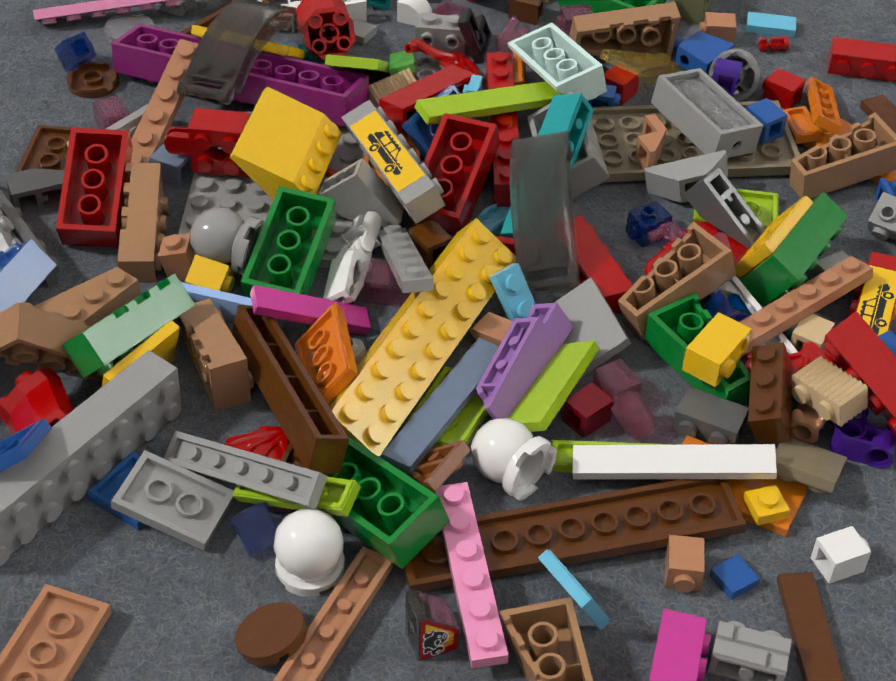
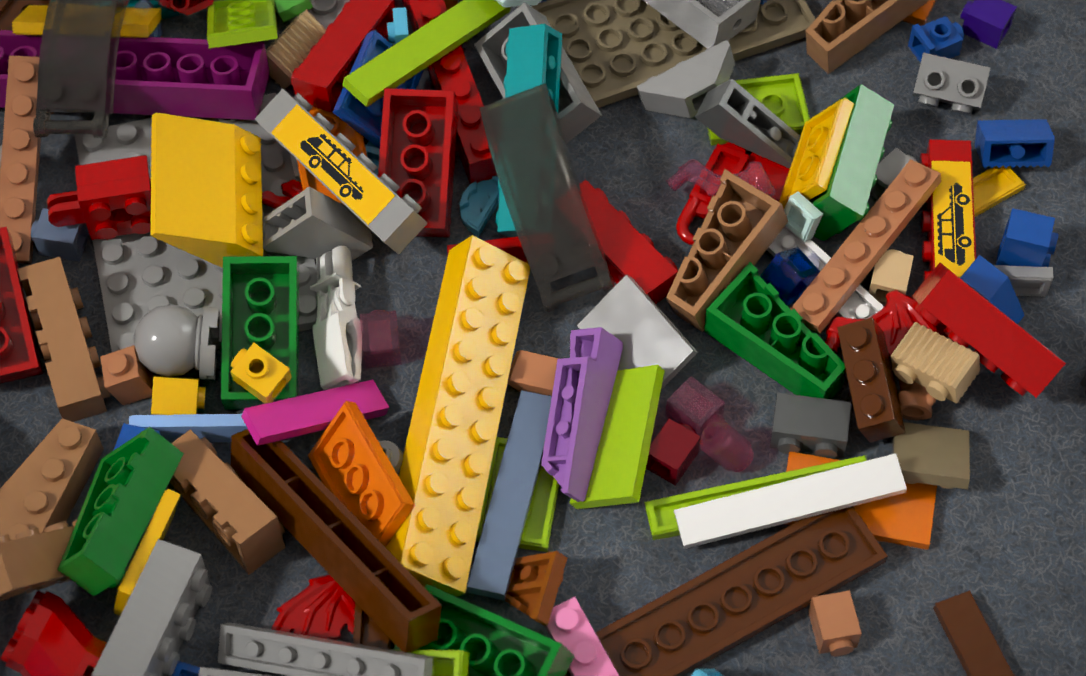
camera: 15 degrees left, 15 degrees up
light grey plate [377,225,434,293] -> none
reddish brown brick [409,219,452,269] -> none
white tile [471,418,557,501] -> none
medium azure plate [490,263,536,321] -> none
clear blue brick [626,200,673,248] -> none
nougat slope [635,113,667,169] -> none
yellow brick [682,312,752,387] -> none
blue tile [709,554,760,600] -> none
yellow plate [743,485,790,526] -> none
white brick [811,526,871,584] -> none
dark purple piece [830,406,896,469] -> none
none -> yellow brick [230,343,292,404]
none -> light aqua tile [784,191,823,242]

